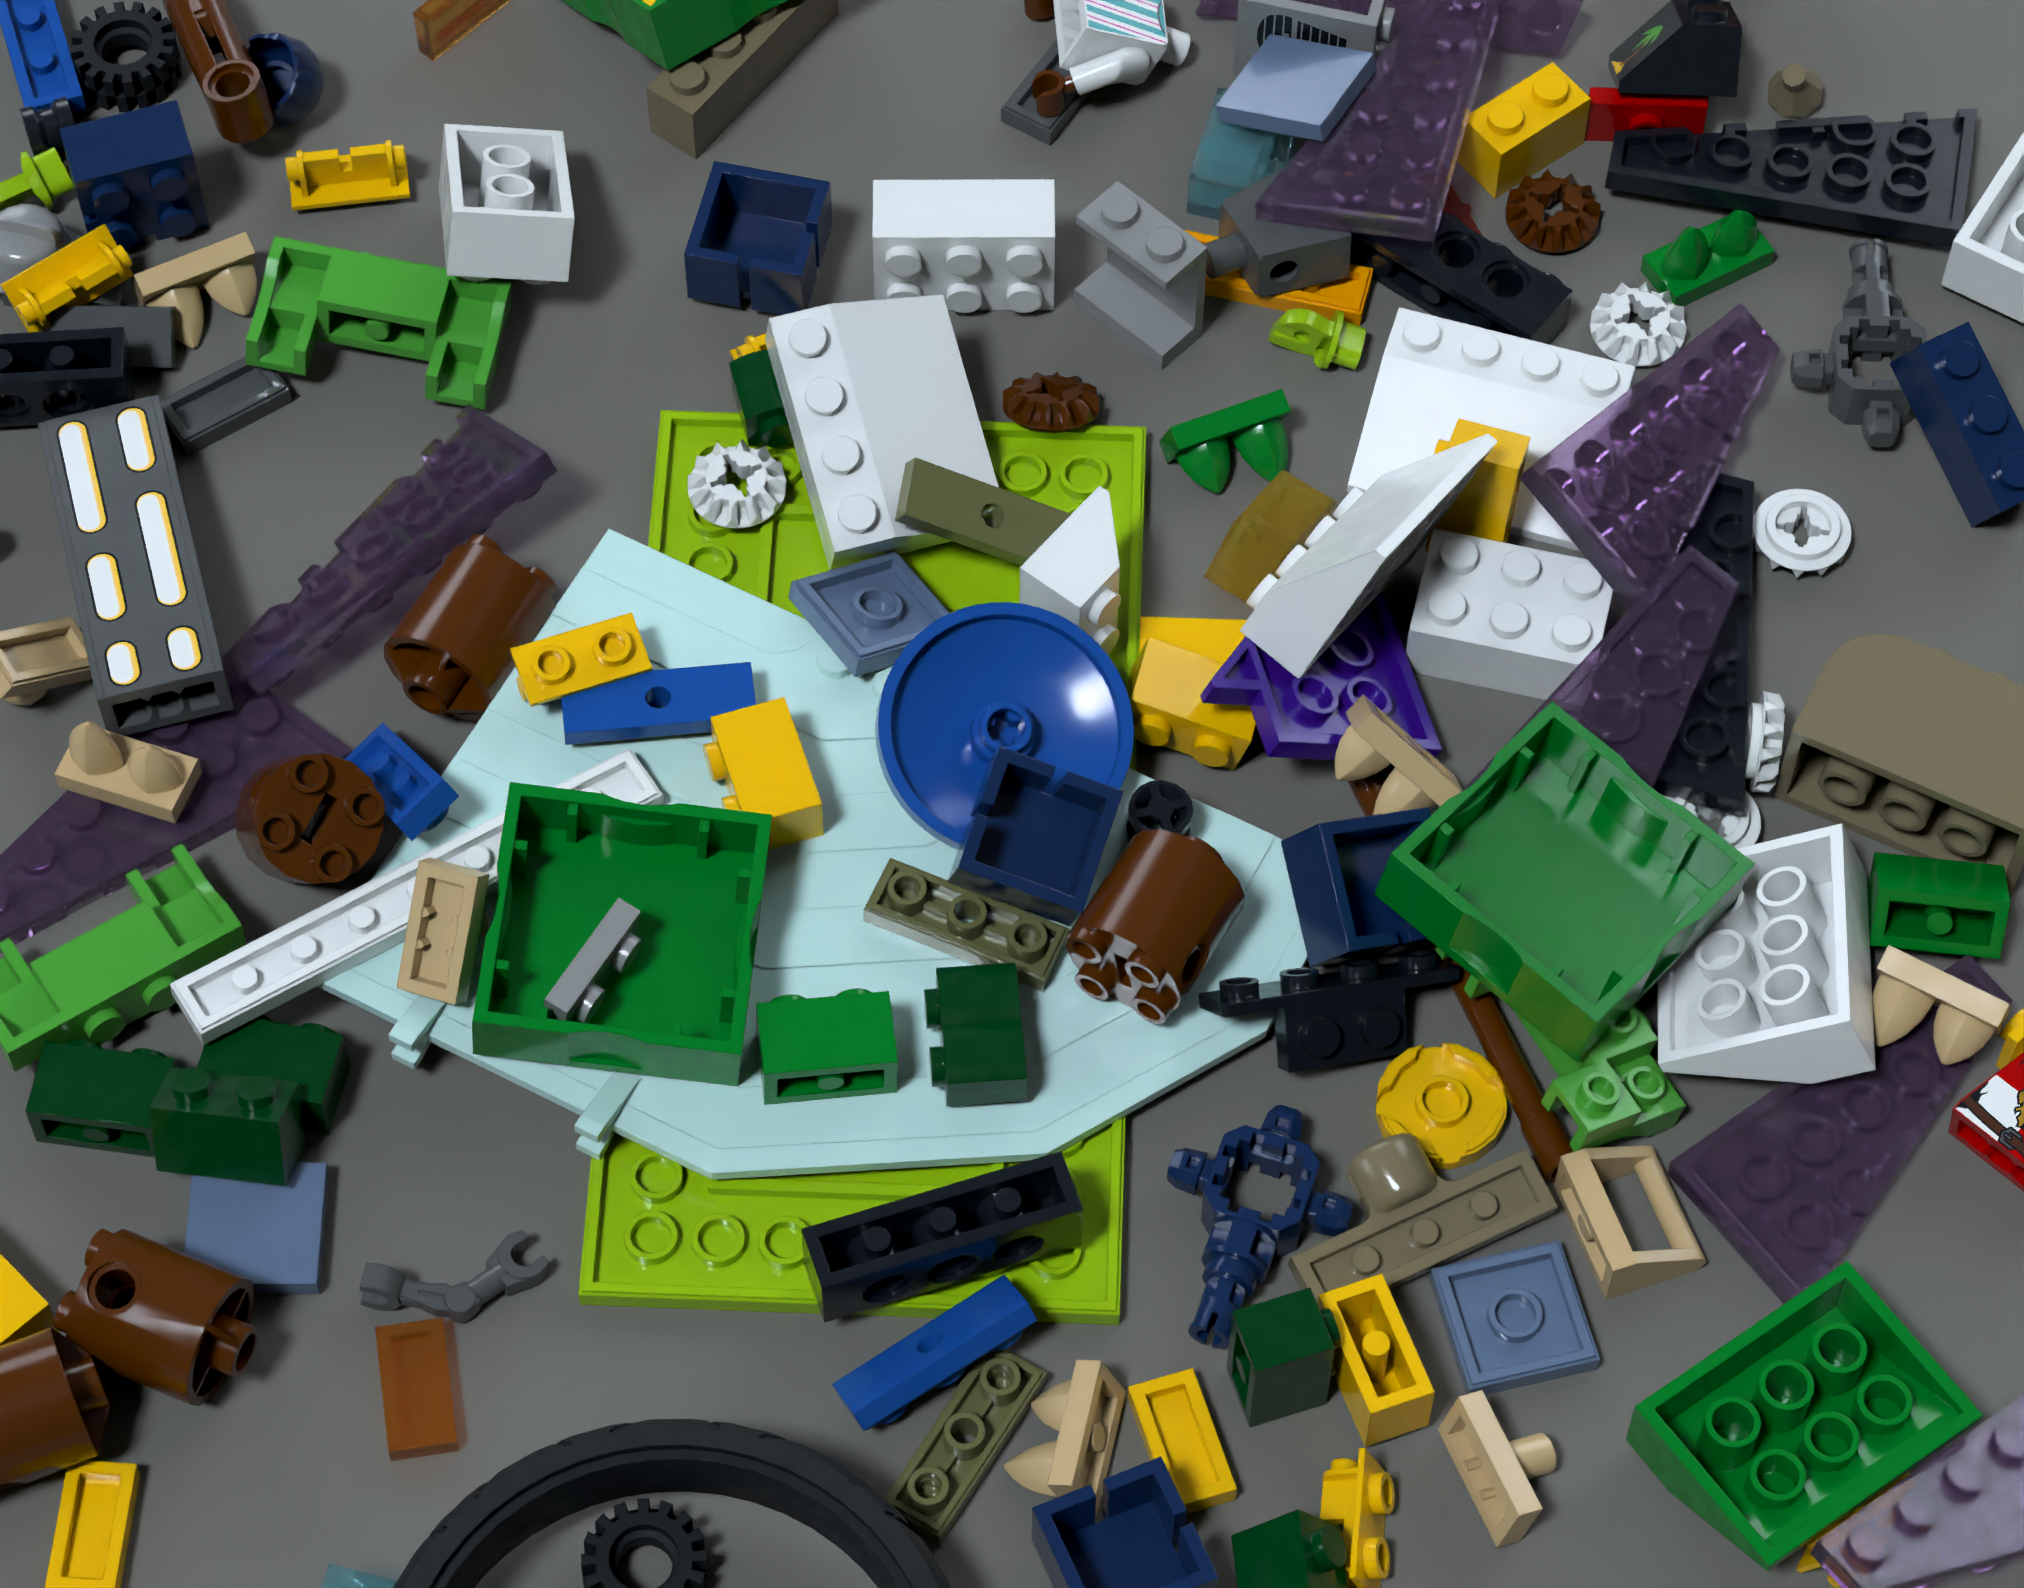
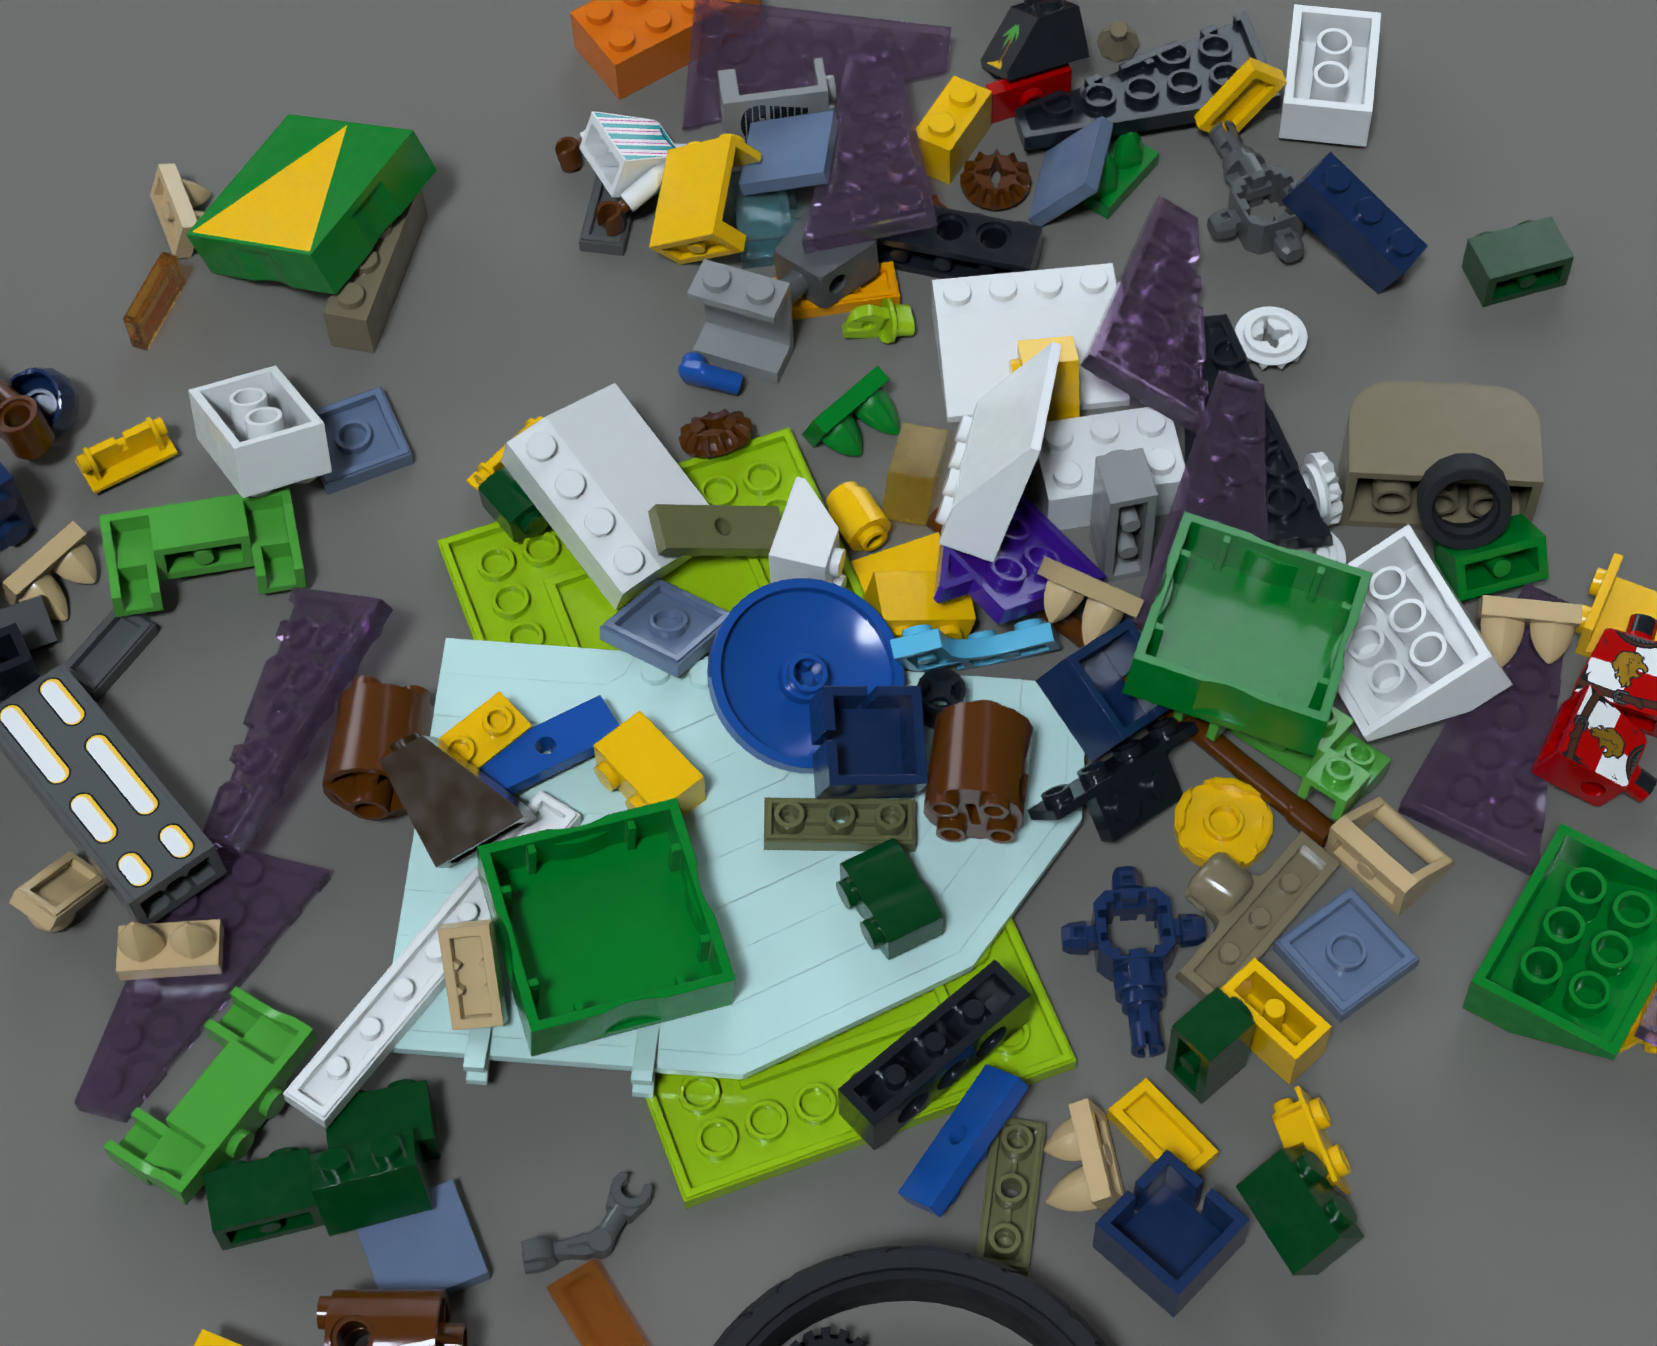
camera: 20 degrees left, 0 degrees up
reddish brown cylinder [235,753,385,884] -> none
blue plate [345,722,459,841] -> none
light grey plate [544,898,643,1023] -> none
dark blue piece [684,161,832,315] -> none
white gear [688,439,786,528] -> none
green brick [756,988,898,1105] -> none
white brick [872,179,1055,313] -> none
tan tile [1437,1390,1556,1548] -> none
white gear [1590,281,1687,366] -> none
none -> sand blue tile [314,386,414,495]
none -> dark brown slope [379,733,536,868]
none -> yellow panel [649,134,762,265]
none -> blue arm [678,352,743,395]
none -> yellow brick [826,481,891,552]
none -> medium azure plate [890,618,1061,672]
none -> sand blue tile [1028,116,1113,226]
none -> light grey brick [1089,448,1158,583]
none -> yellow tile [1194,57,1287,133]
none -> black tyre [1417,453,1512,550]
none -> torso [1531,684,1657,806]

